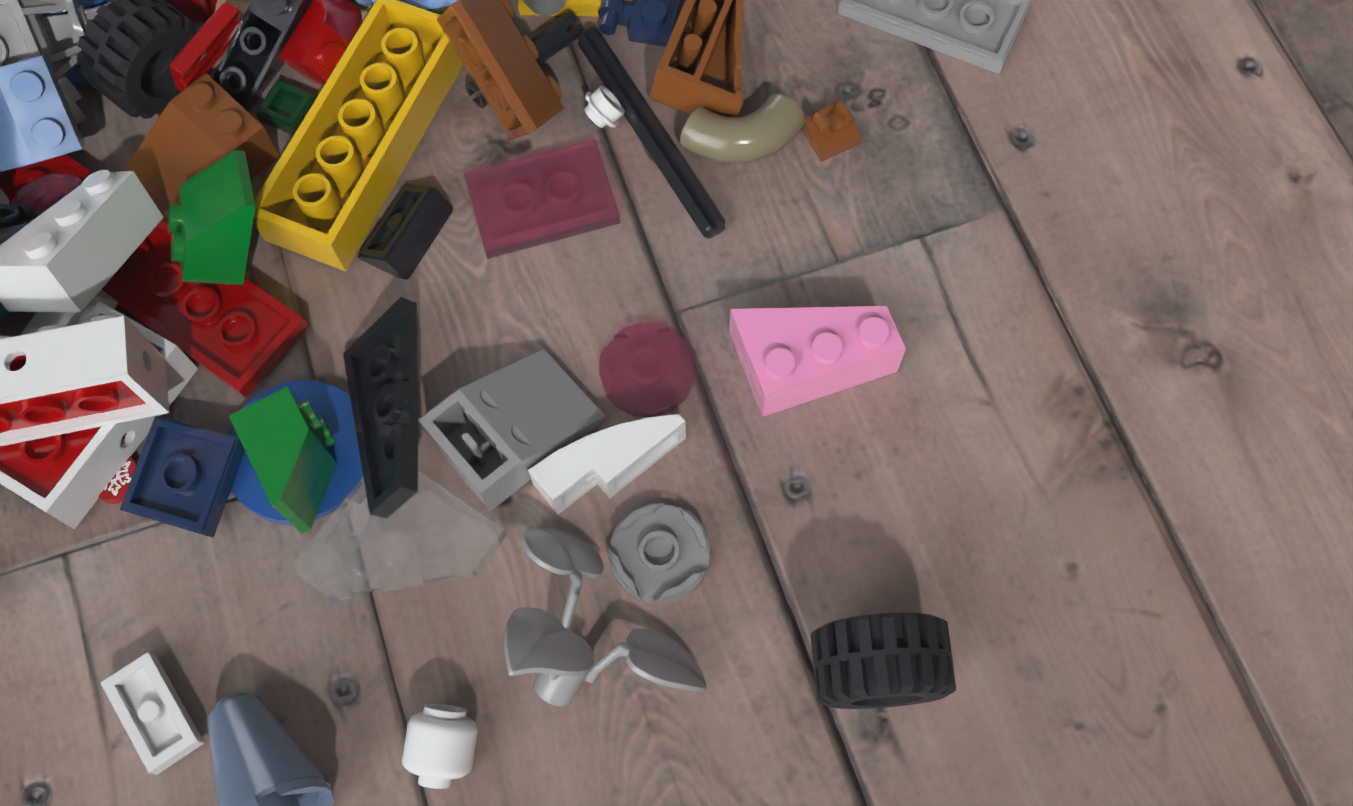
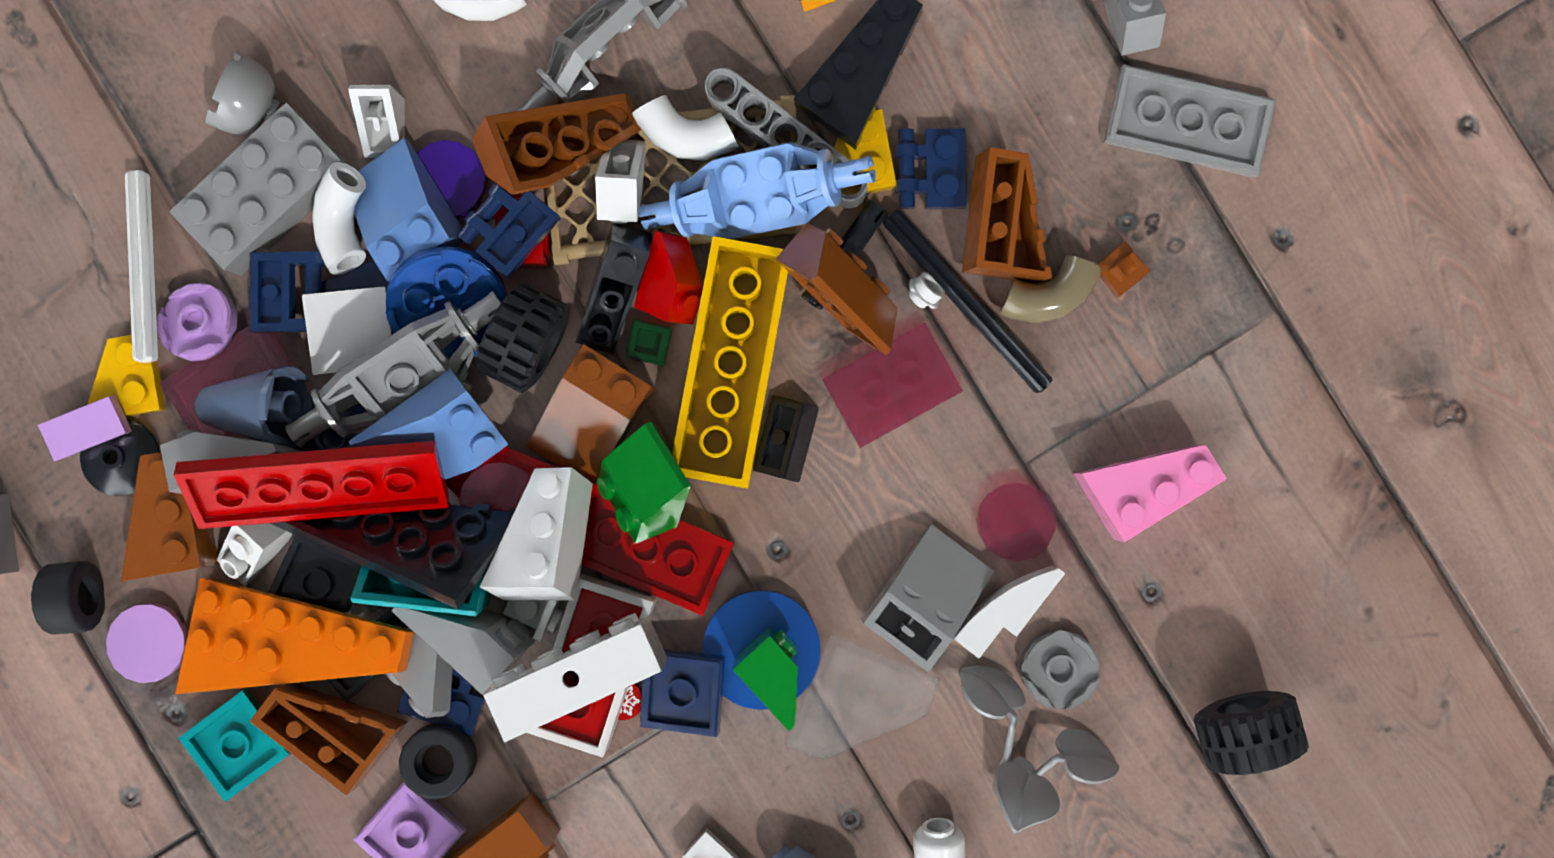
camera: 15 degrees left, 20 degrees up
red tile [169,1,242,92] -> none
black wing [343,297,418,519] -> none

